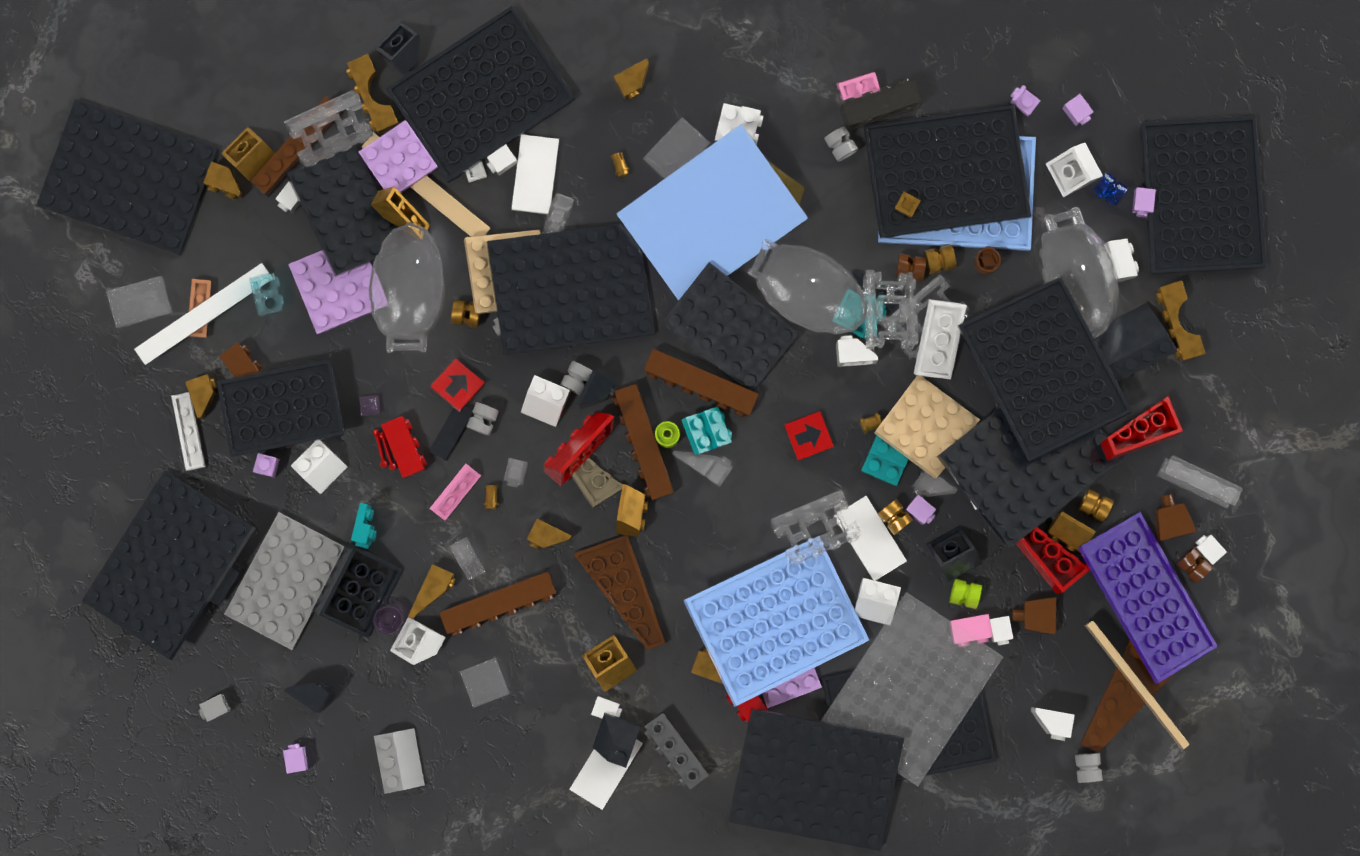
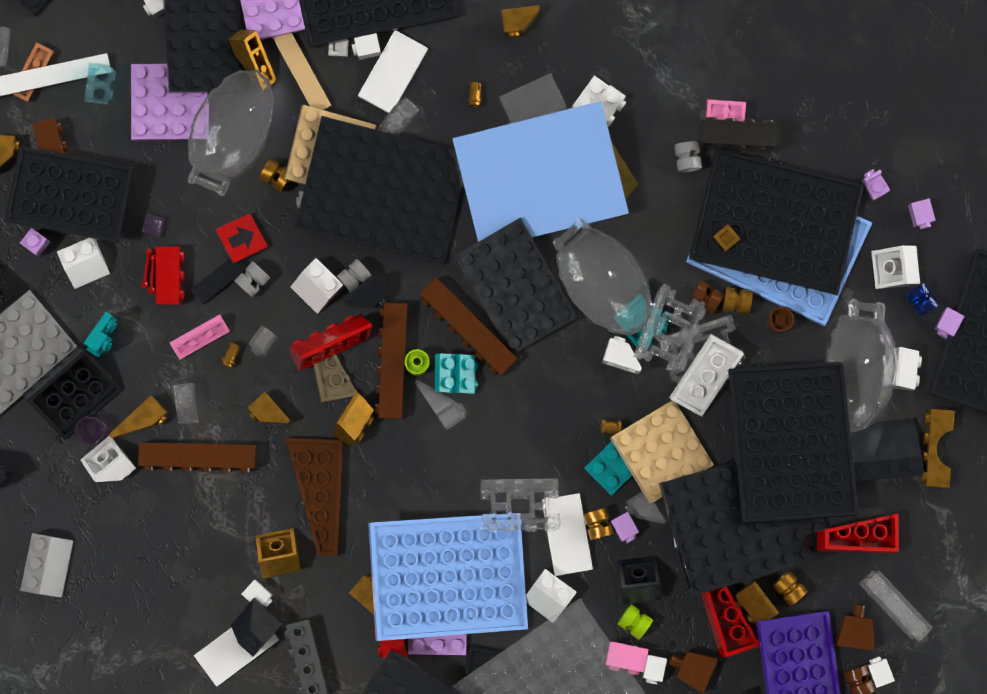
camera: 15 degrees right, 0 degrees up
clear plate [460,658,510,708] -> none
red tile [784,411,834,461] -> none

